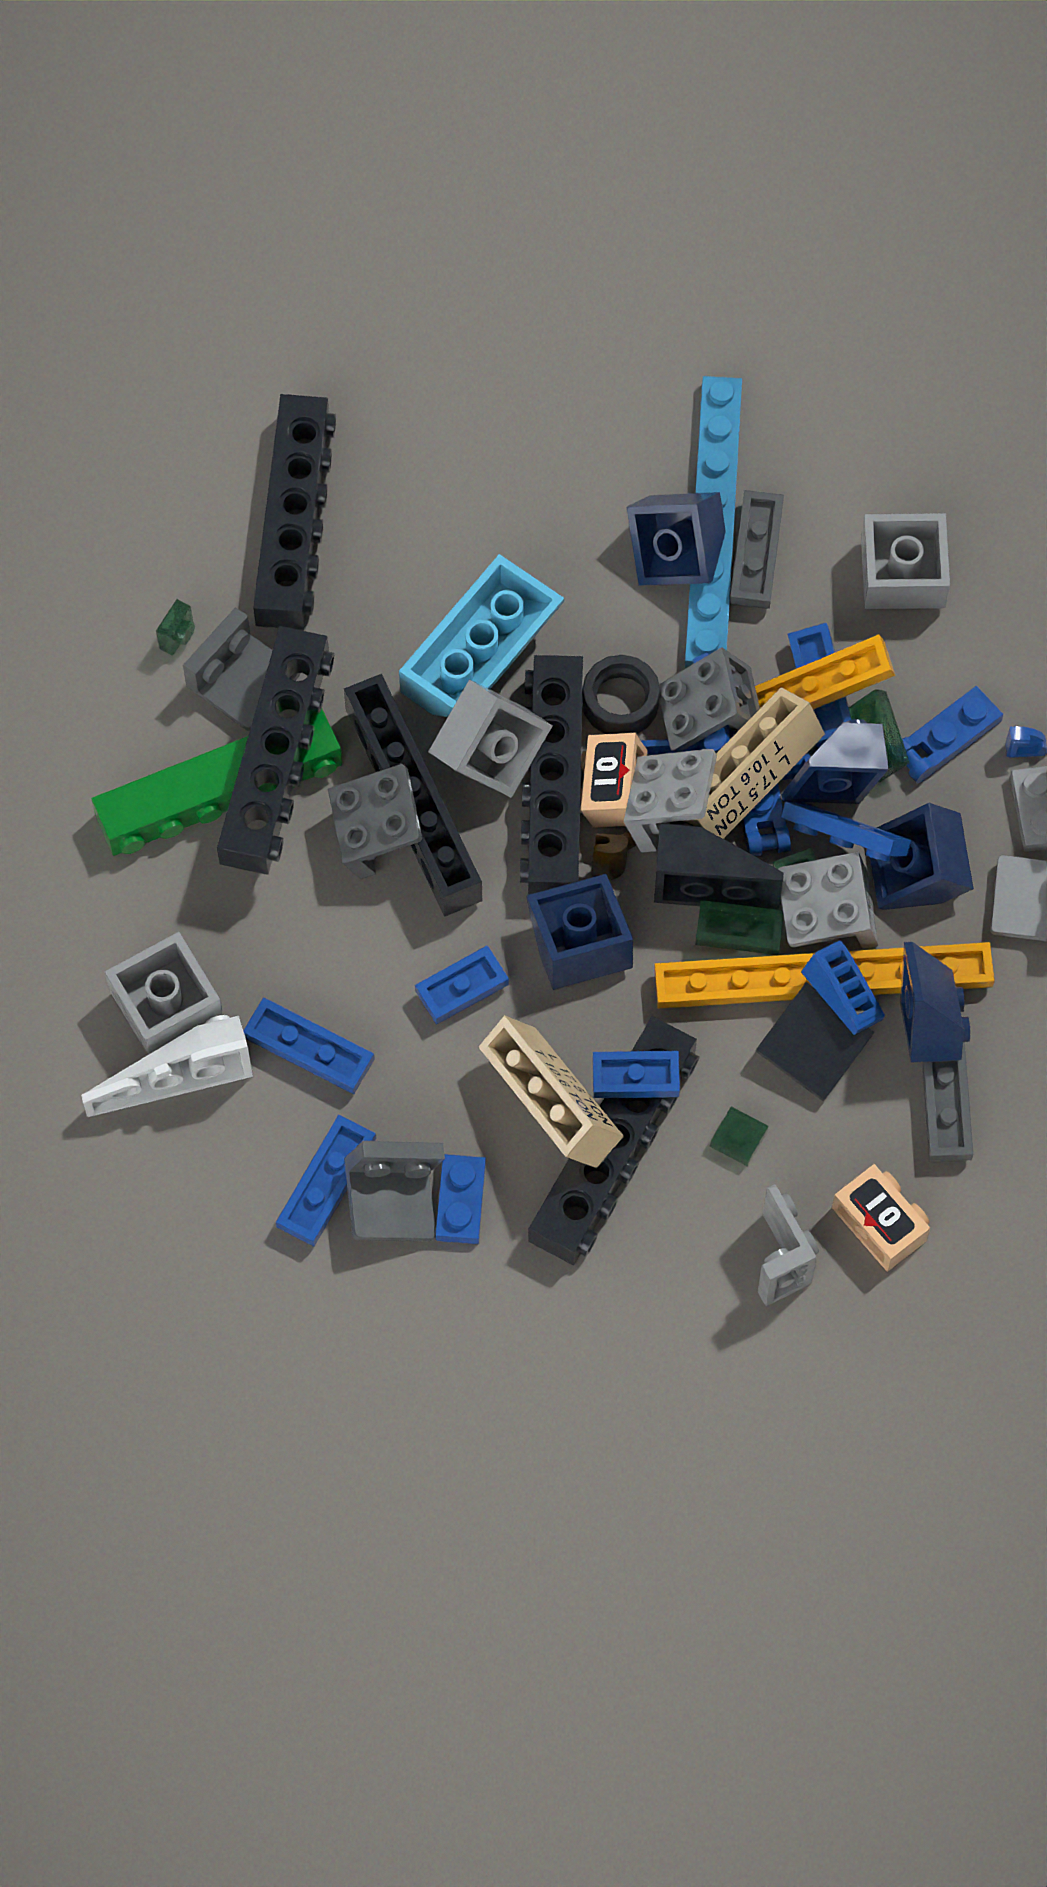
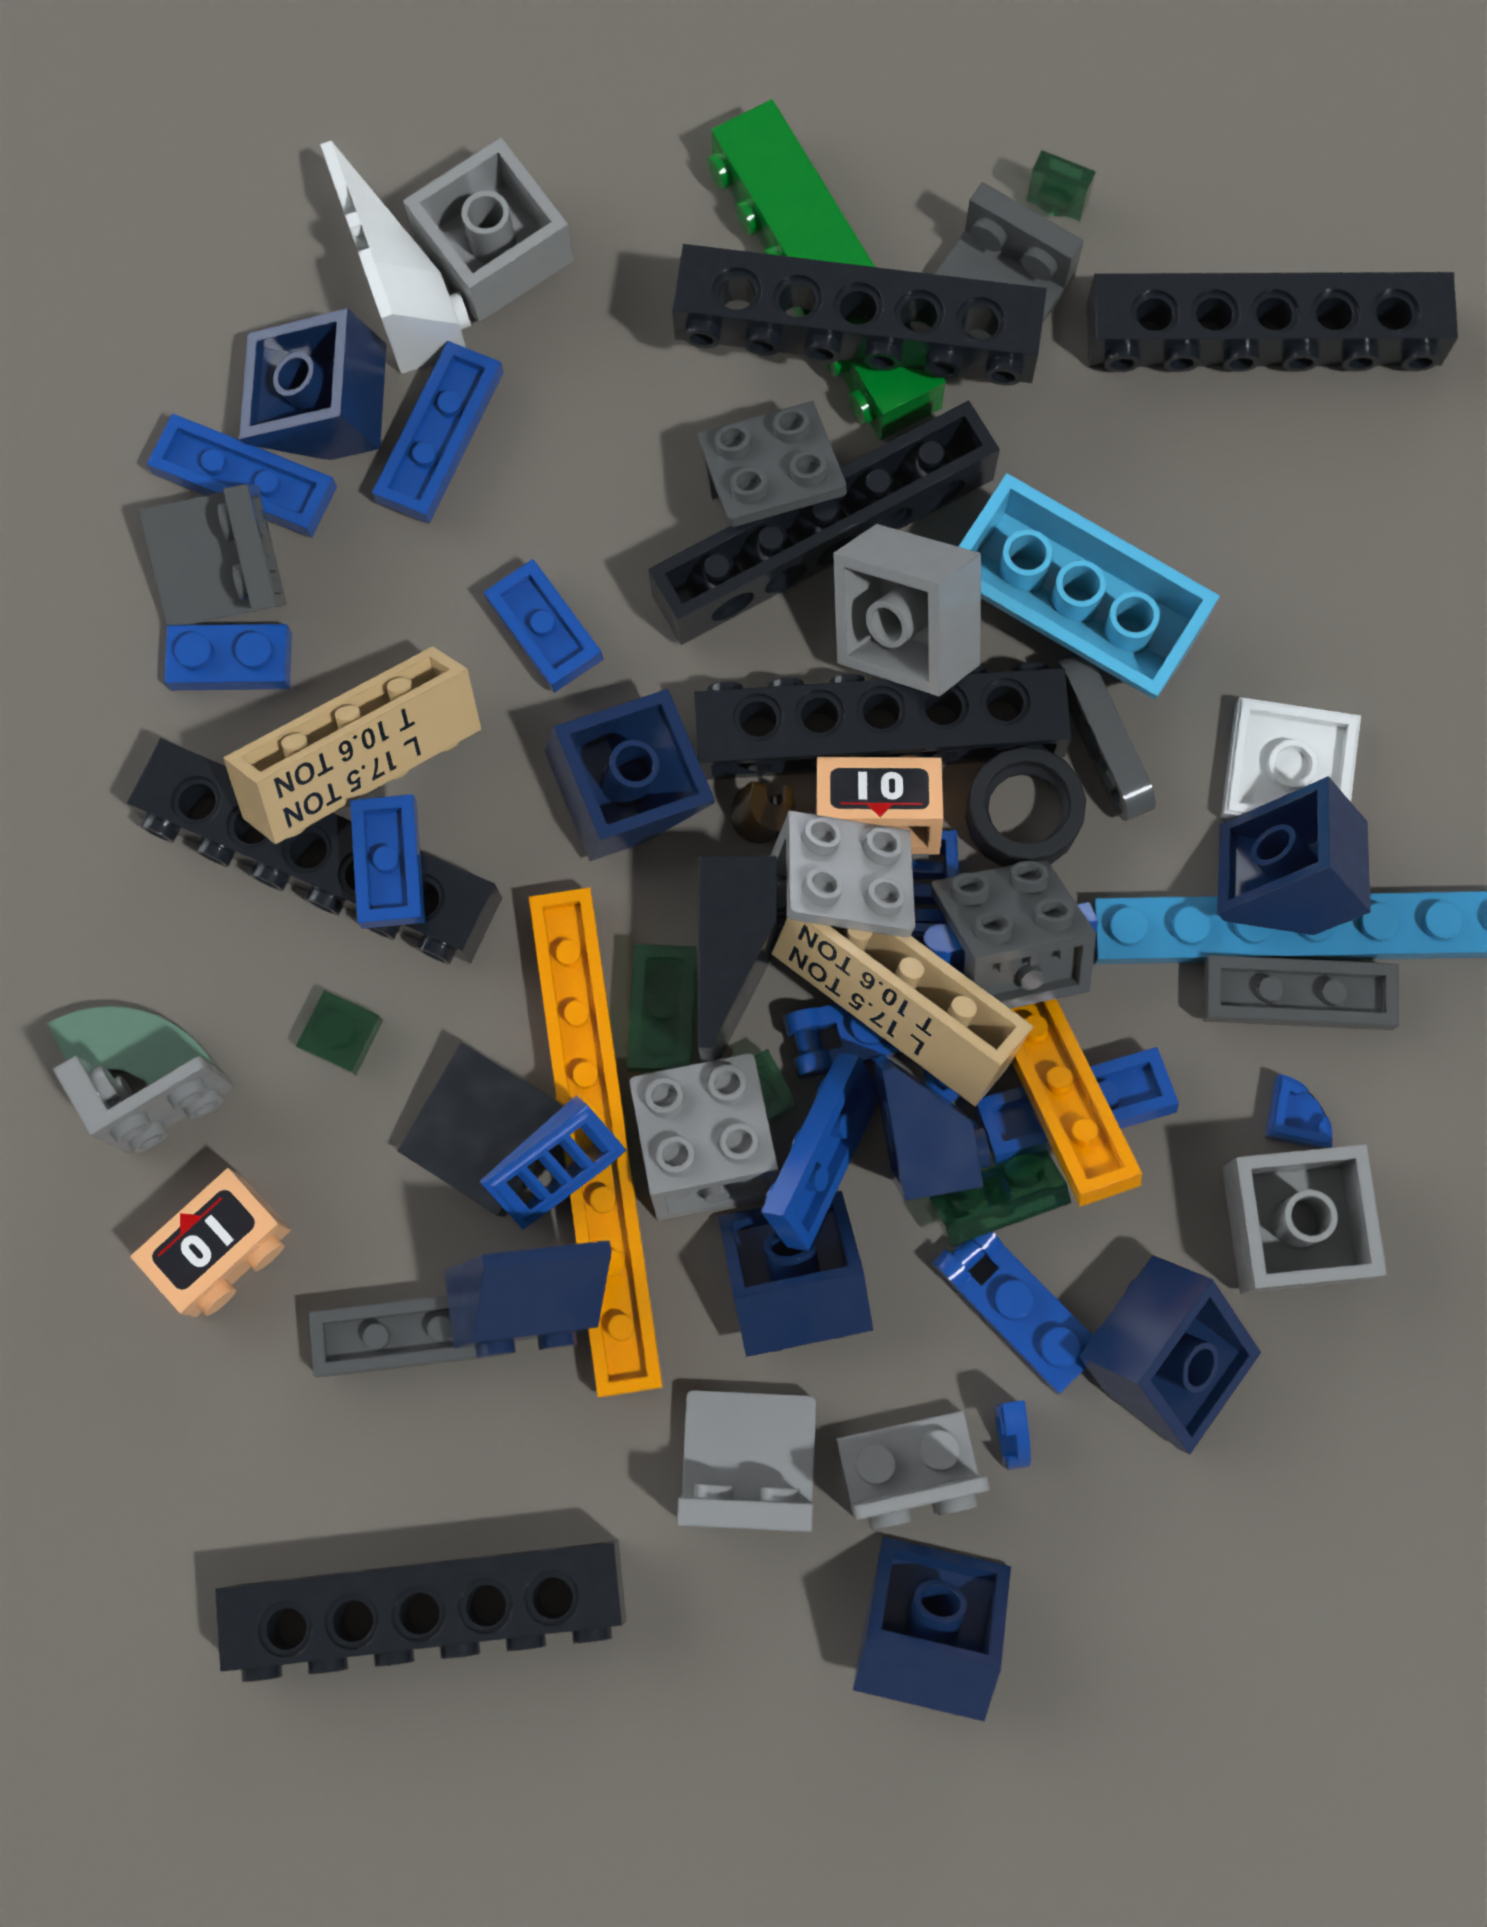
camera: 90 degrees right, 10 degrees up
none -> sand green tile [47,1006,220,1086]
none -> dark blue slope [239,308,387,460]
none -> dark grey beam [1053,653,1156,821]
none -> dark blue slope [1079,1255,1261,1455]
none -> white tile [1220,697,1361,820]
none -> blue tile [1264,1074,1333,1149]

